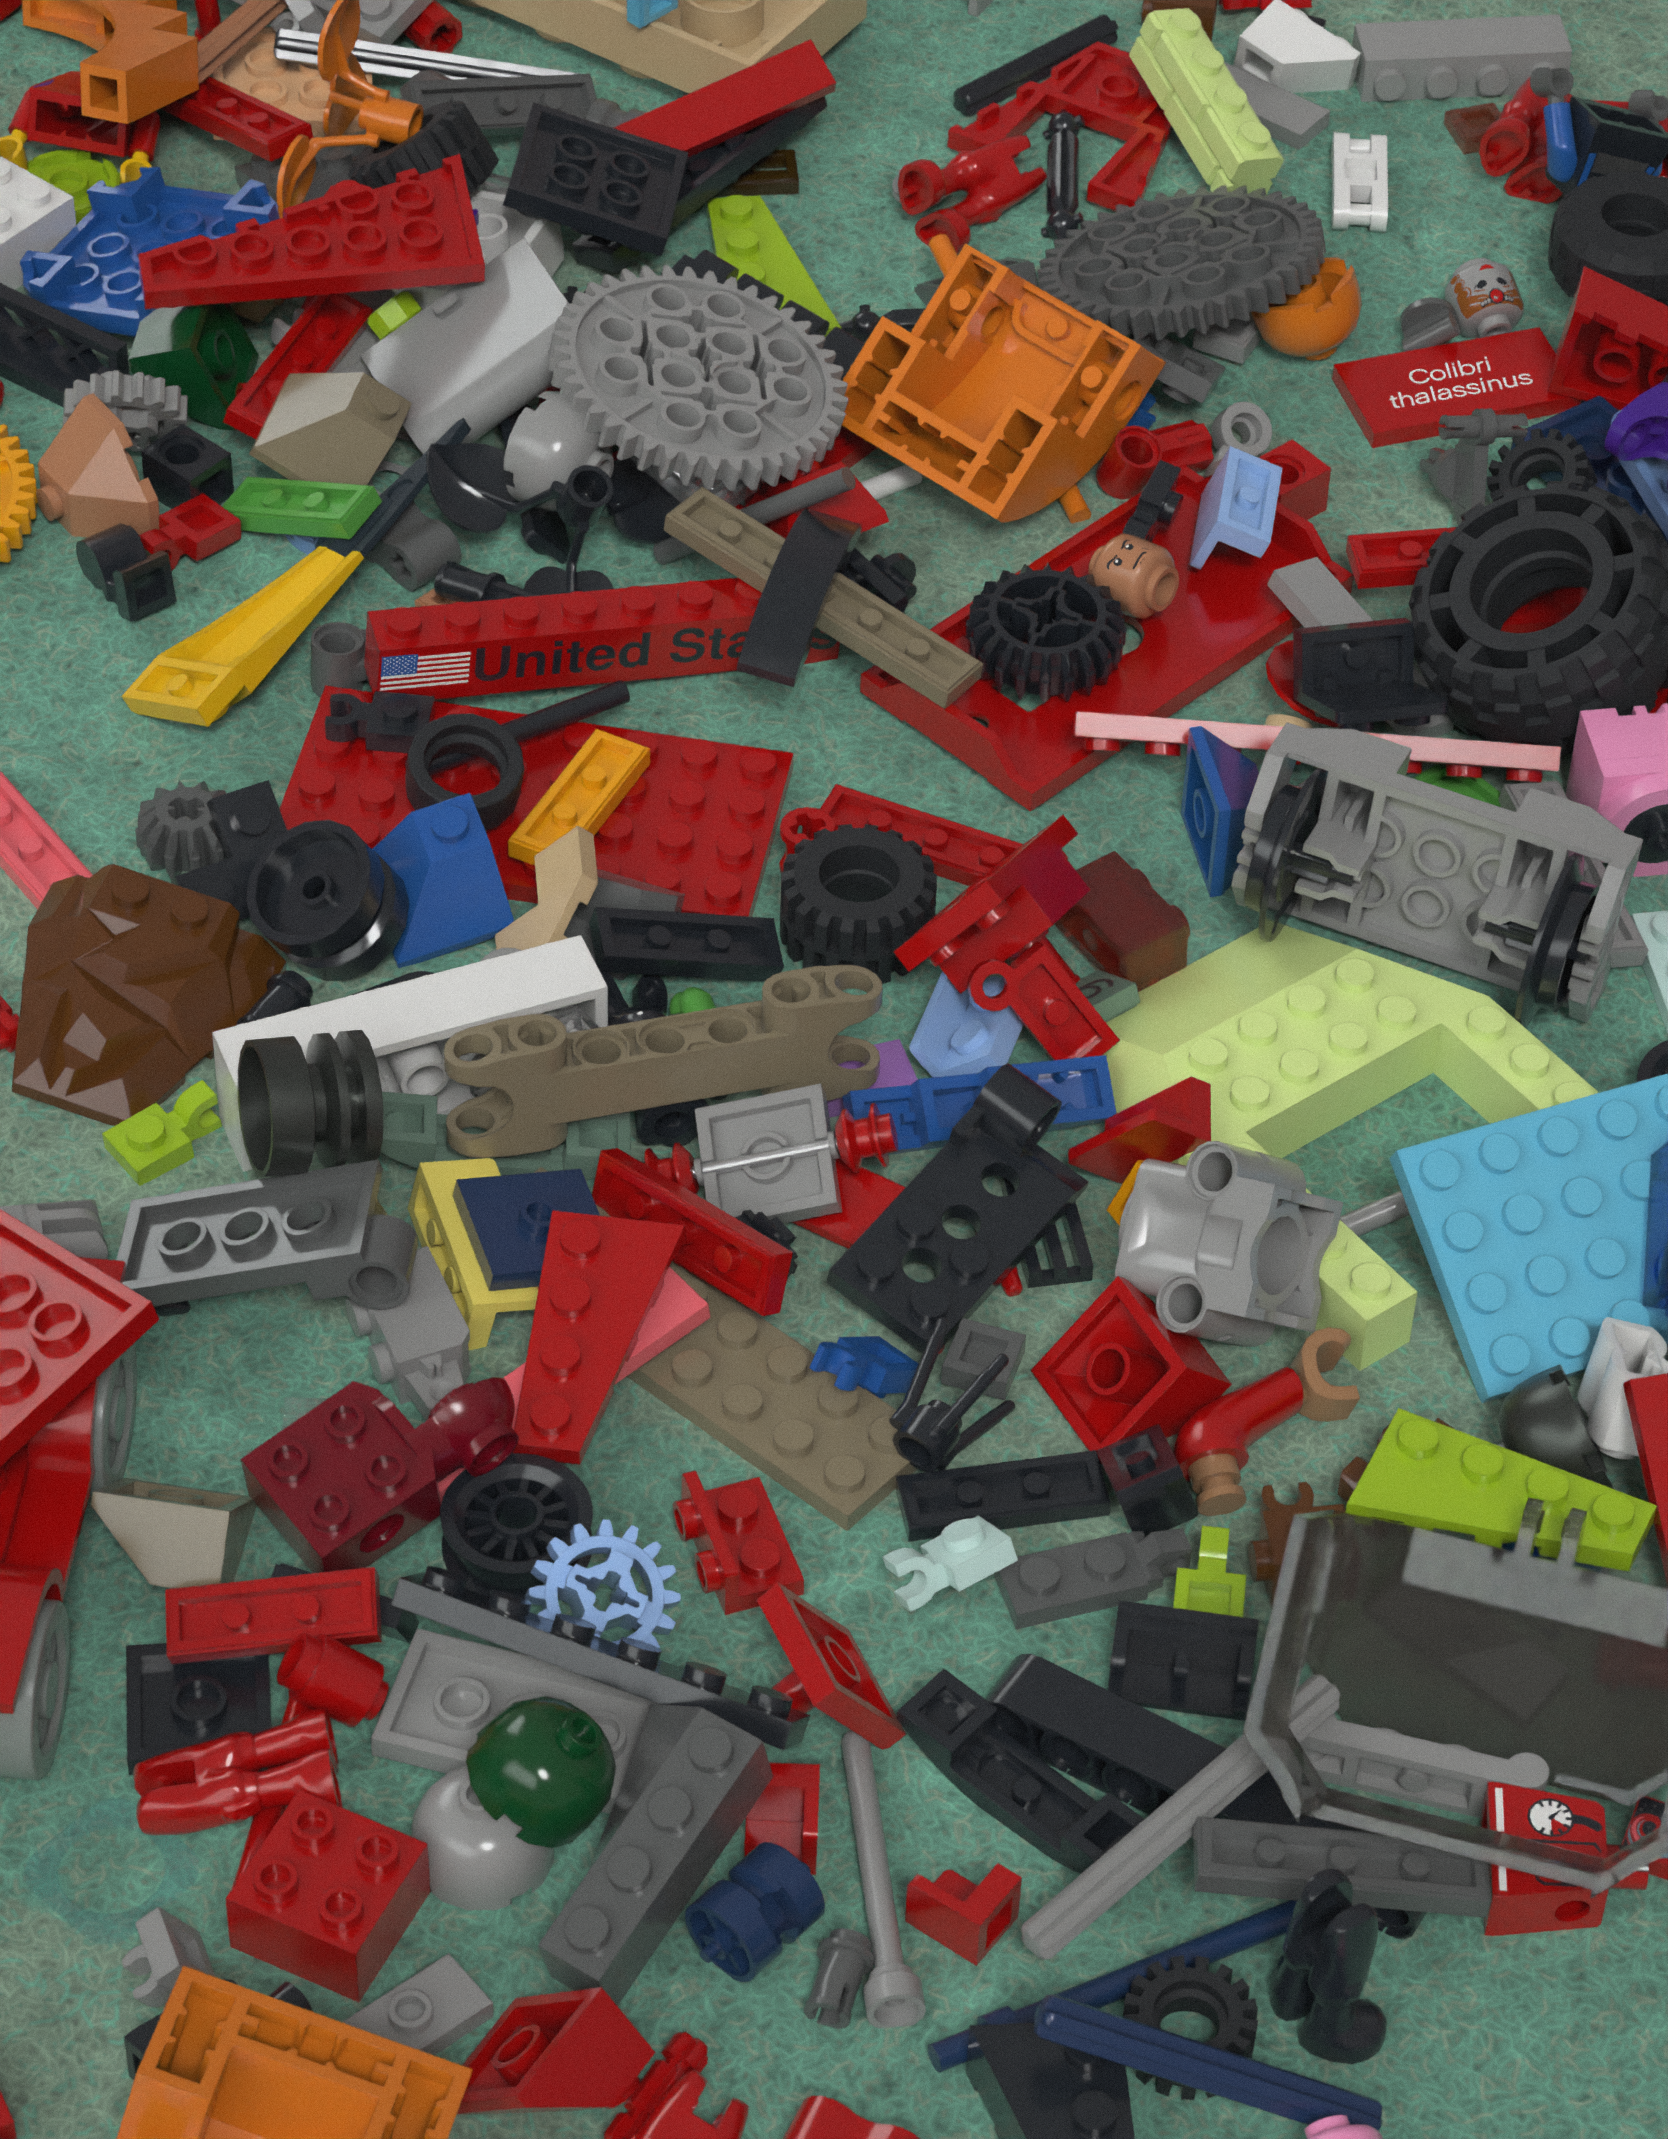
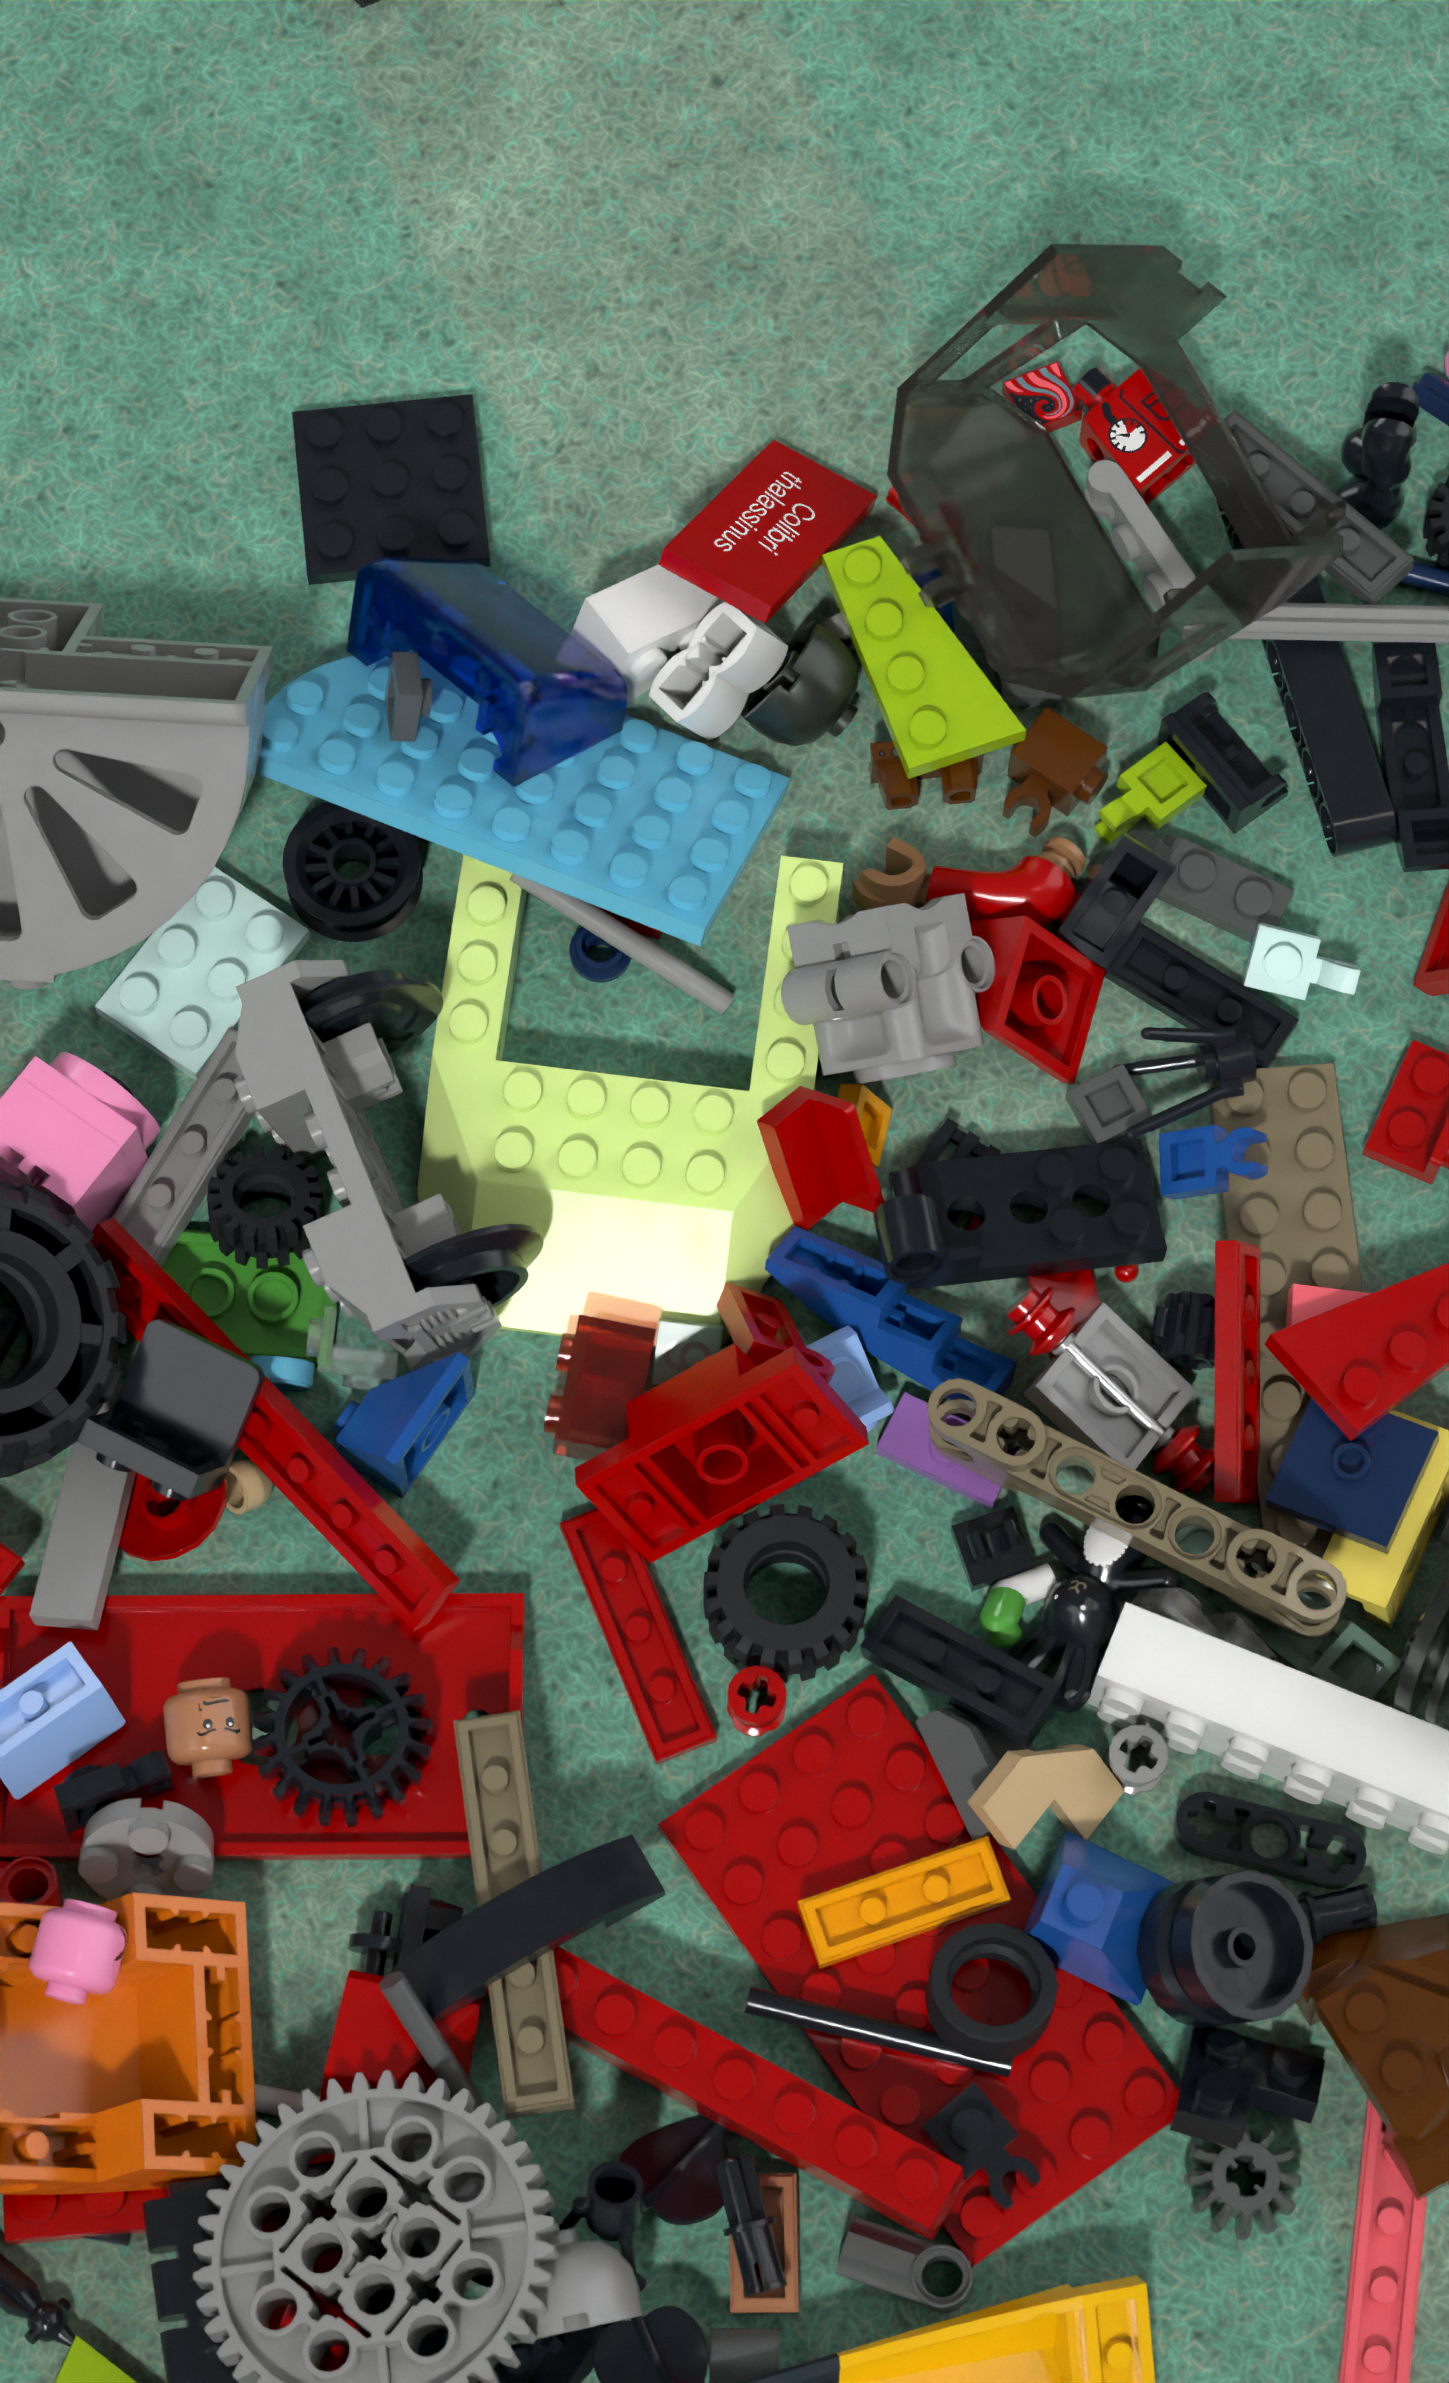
camera: 135 degrees left, 25 degrees up
none -> bright pink head [29,1899,127,2006]
none -> light grey plate [78,1798,215,1901]

